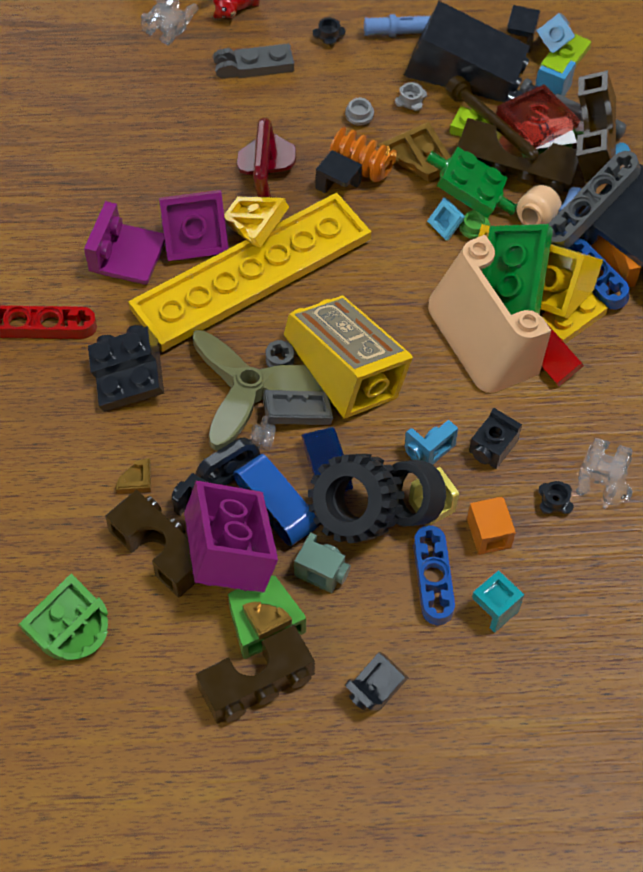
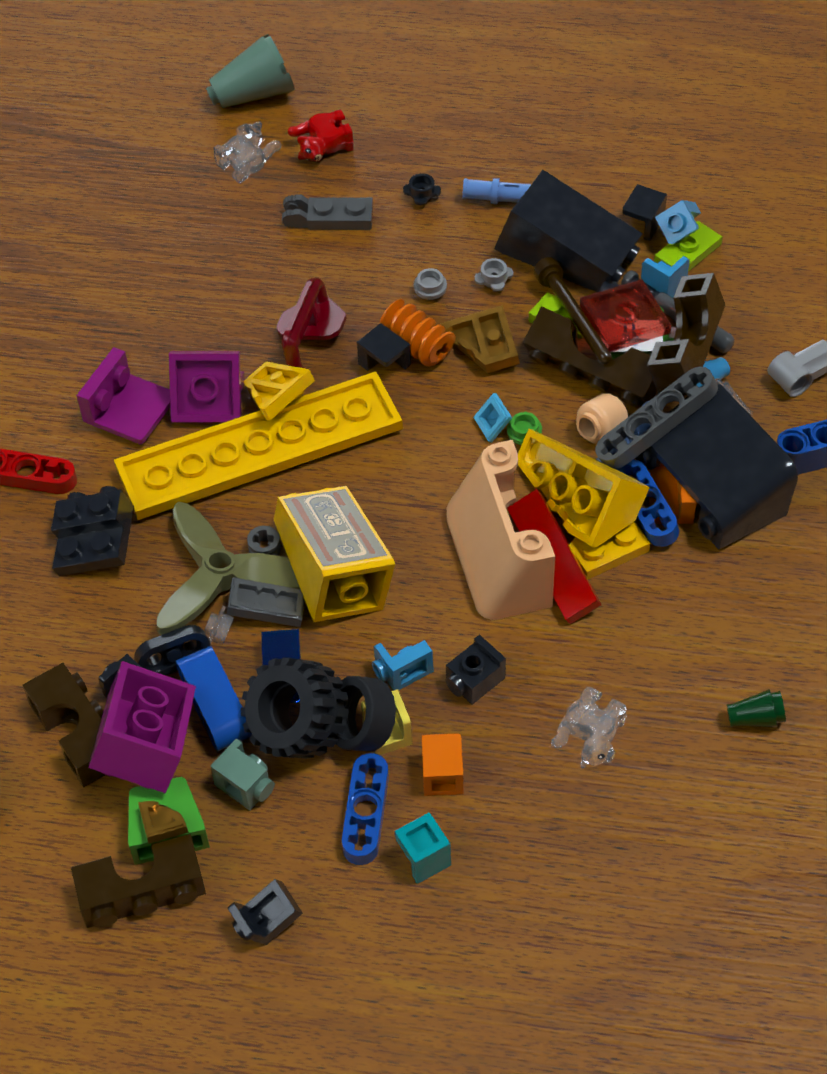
camera: 15 degrees right, 5 degrees down
pearl gold tile [116,458,151,494] -> none
green plate [425,147,517,218] -> none
green plate [482,224,553,315] -> none
black plate [538,481,574,514] -> none

